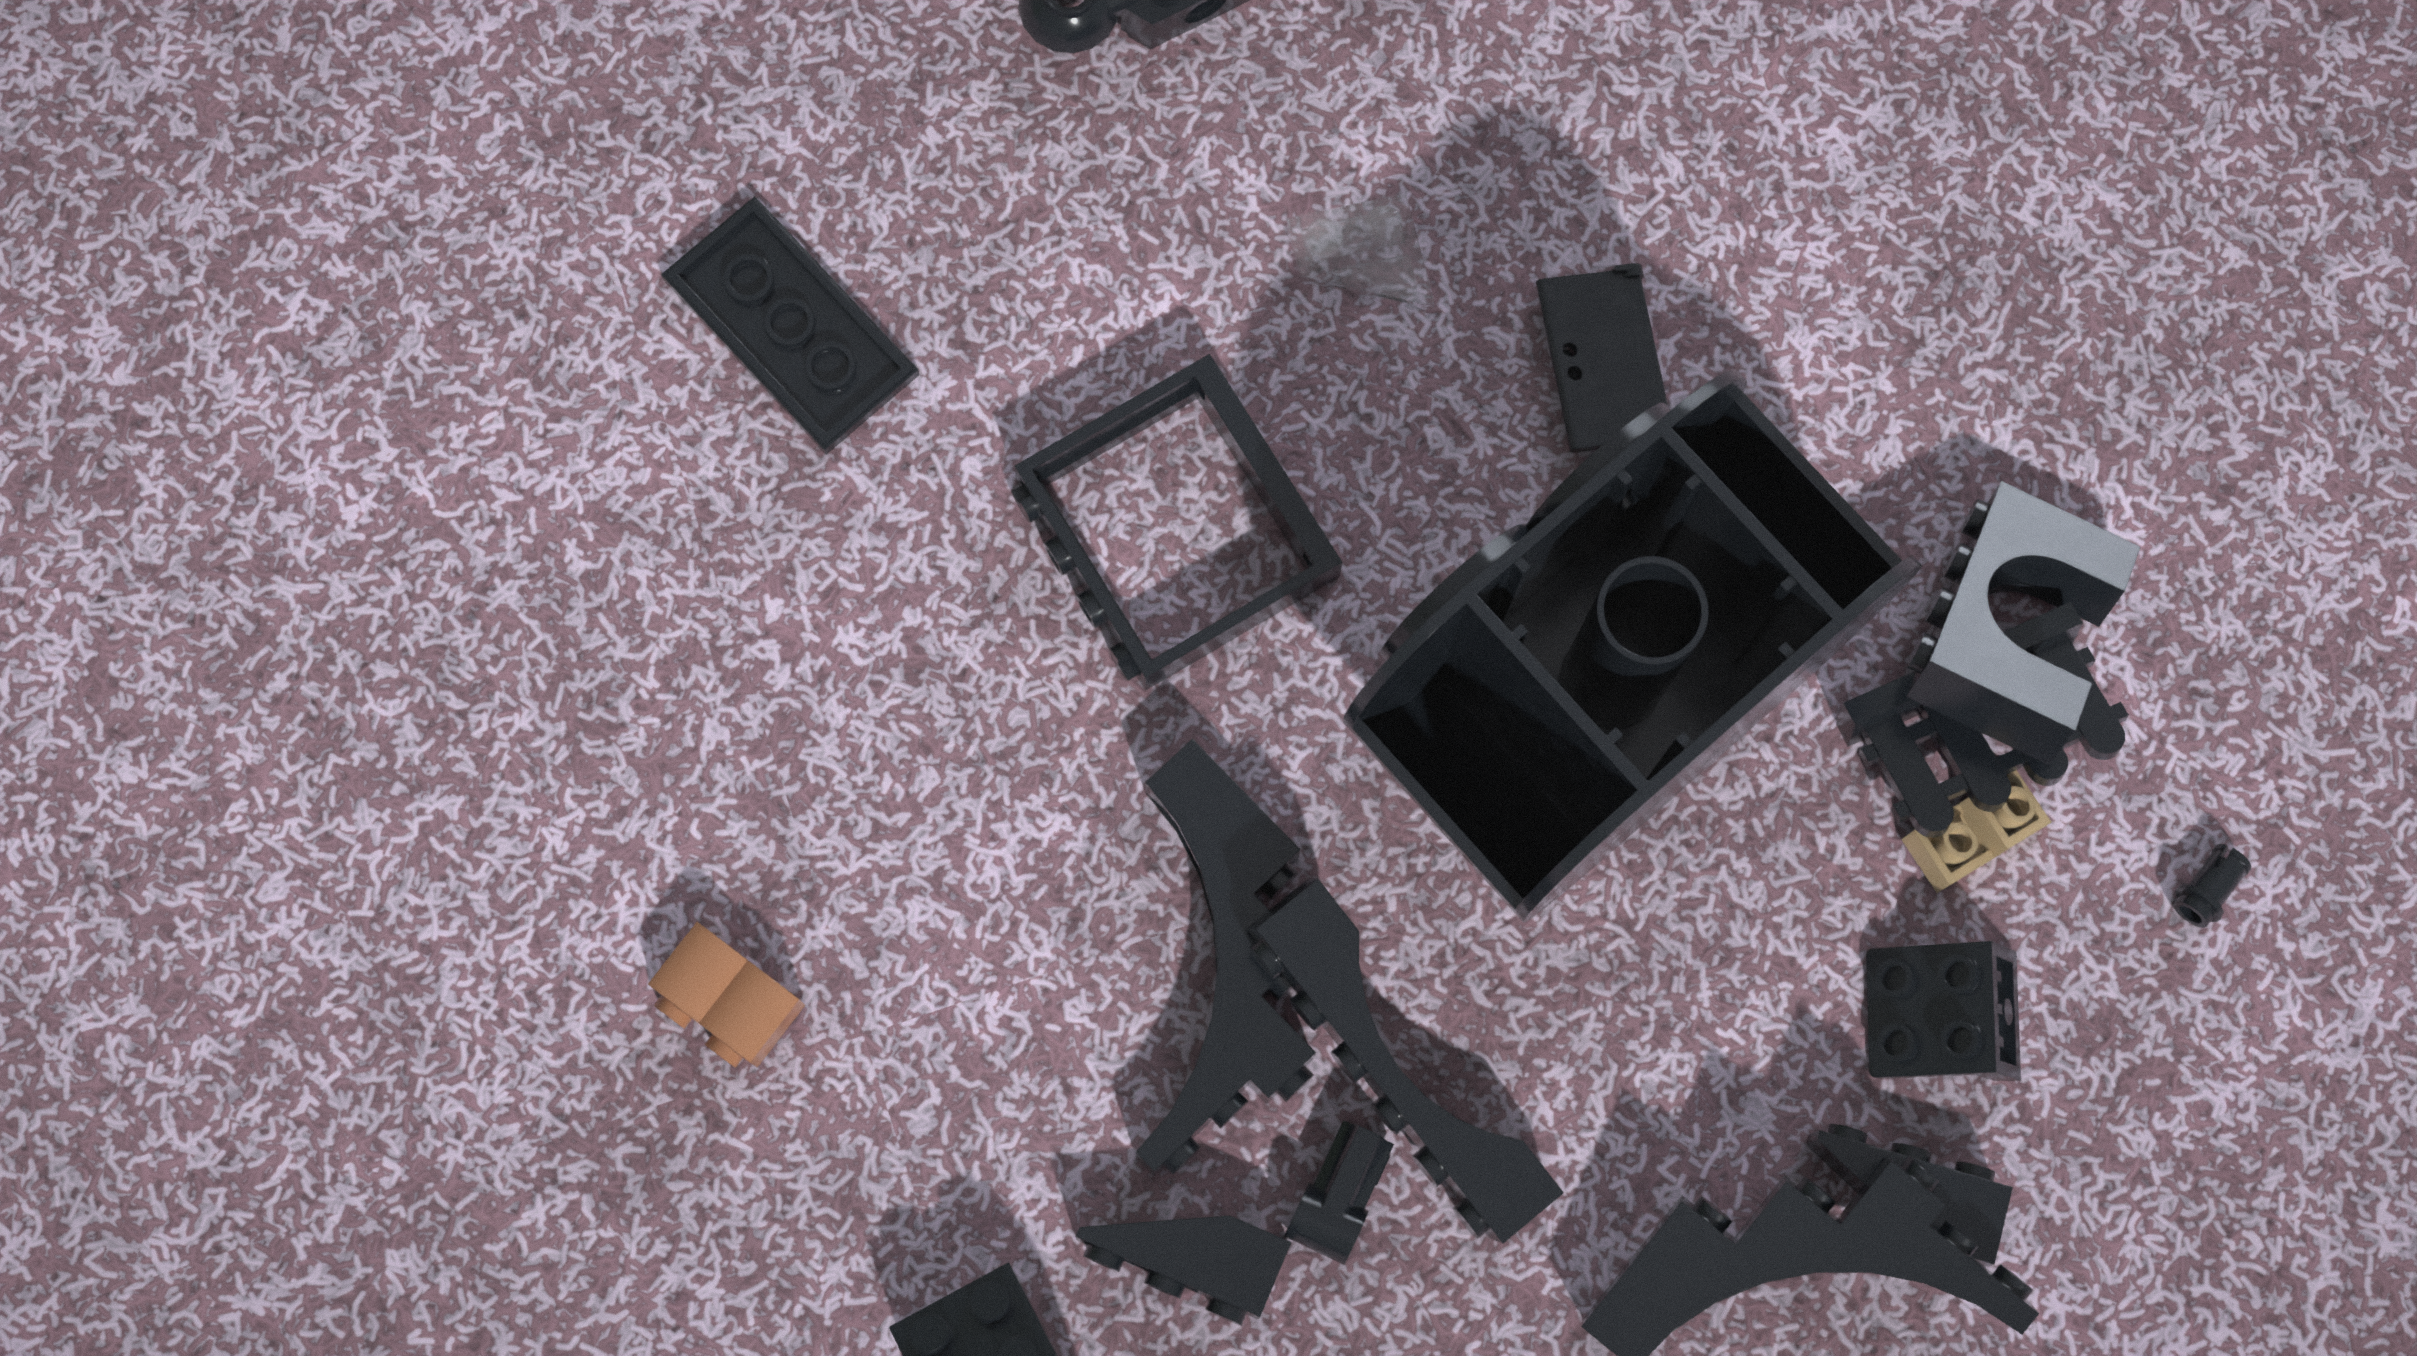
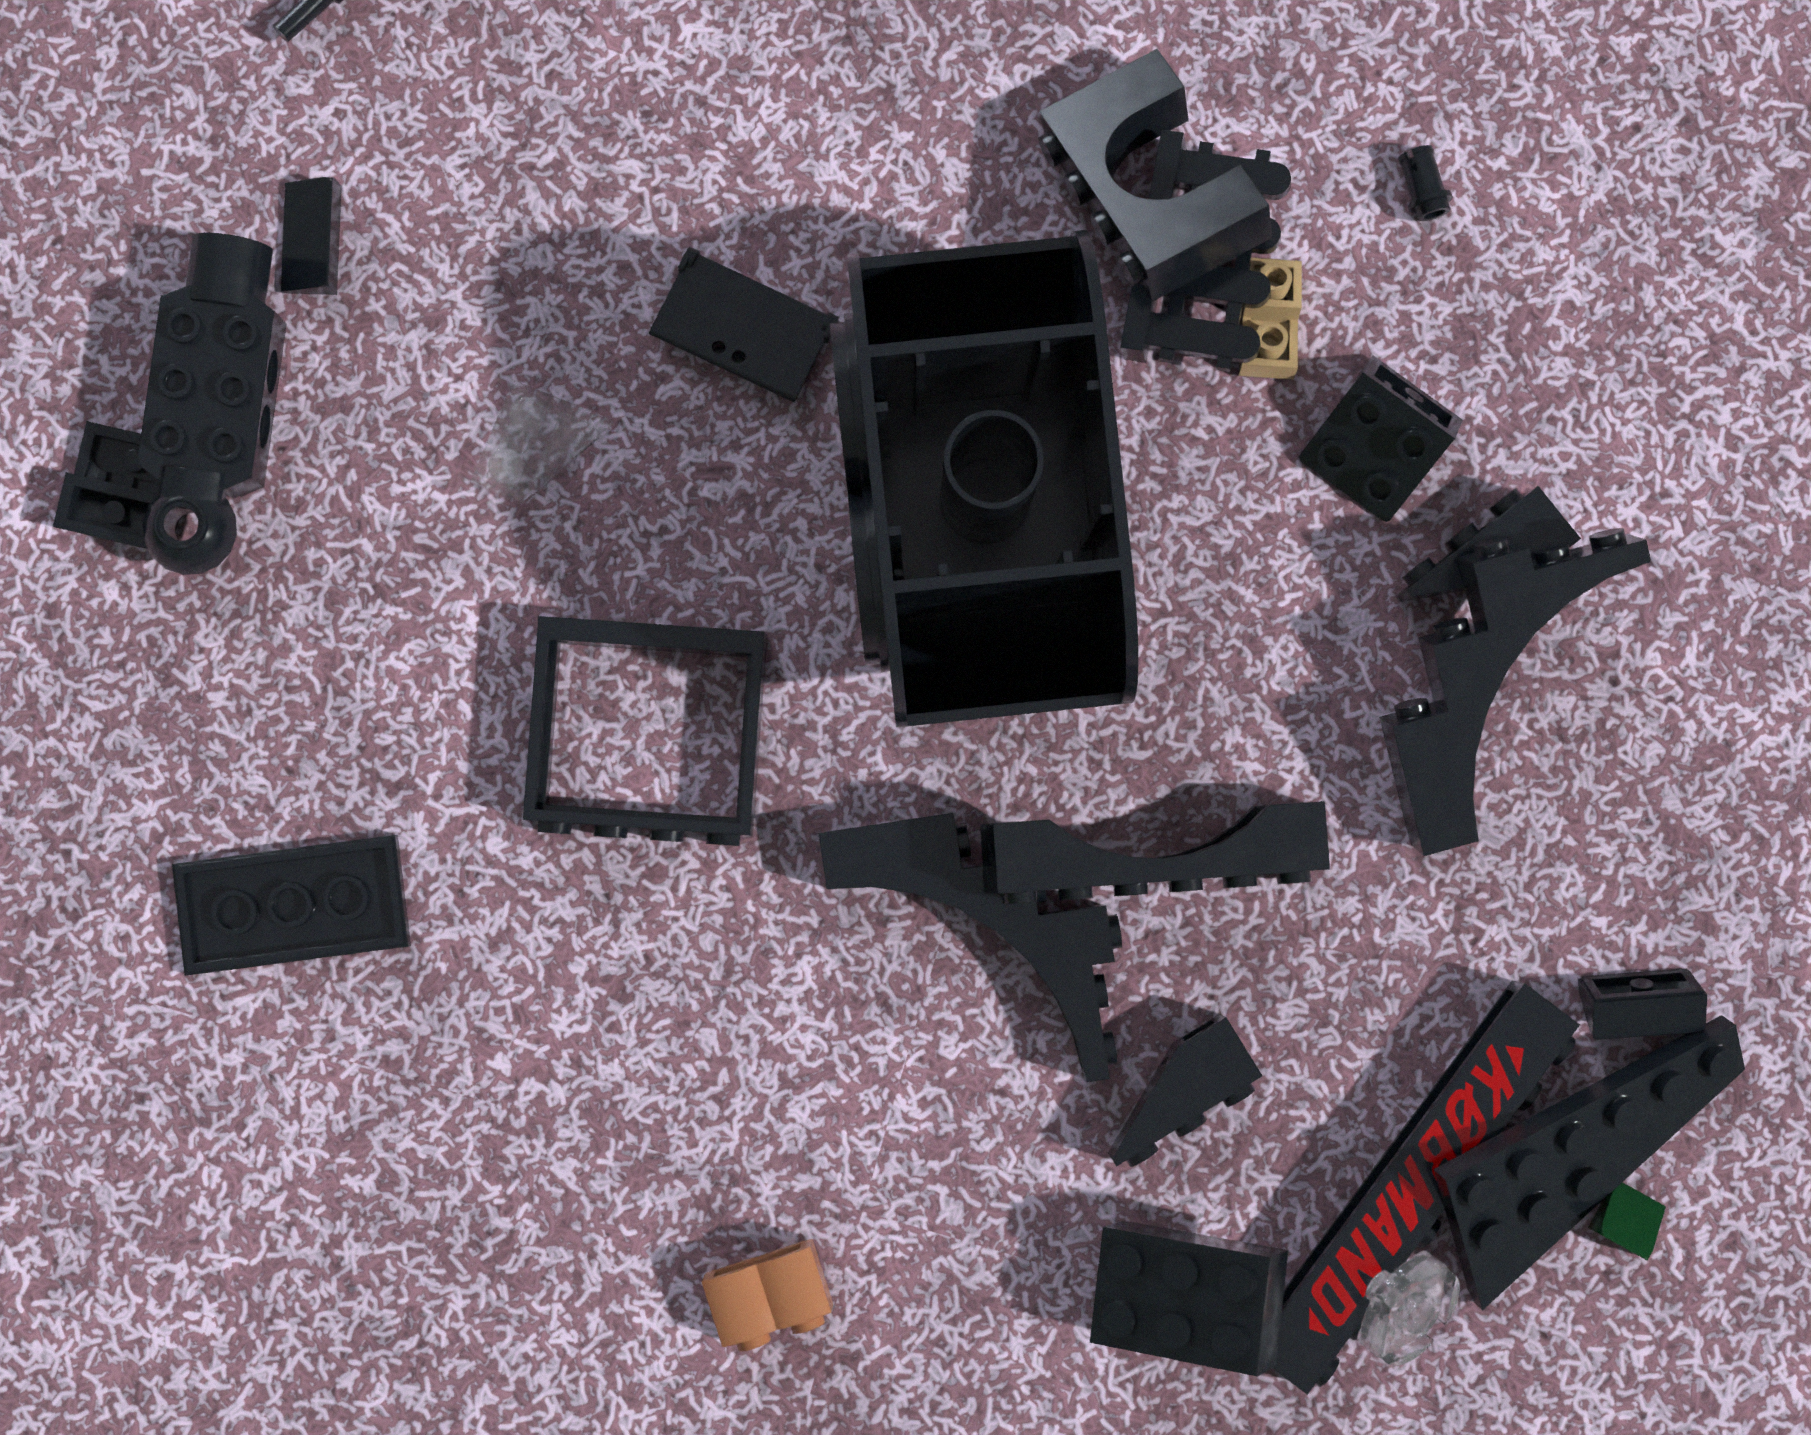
camera: 50 degrees left, 10 degrees up
black piece [1284,1120,1394,1265] -> none

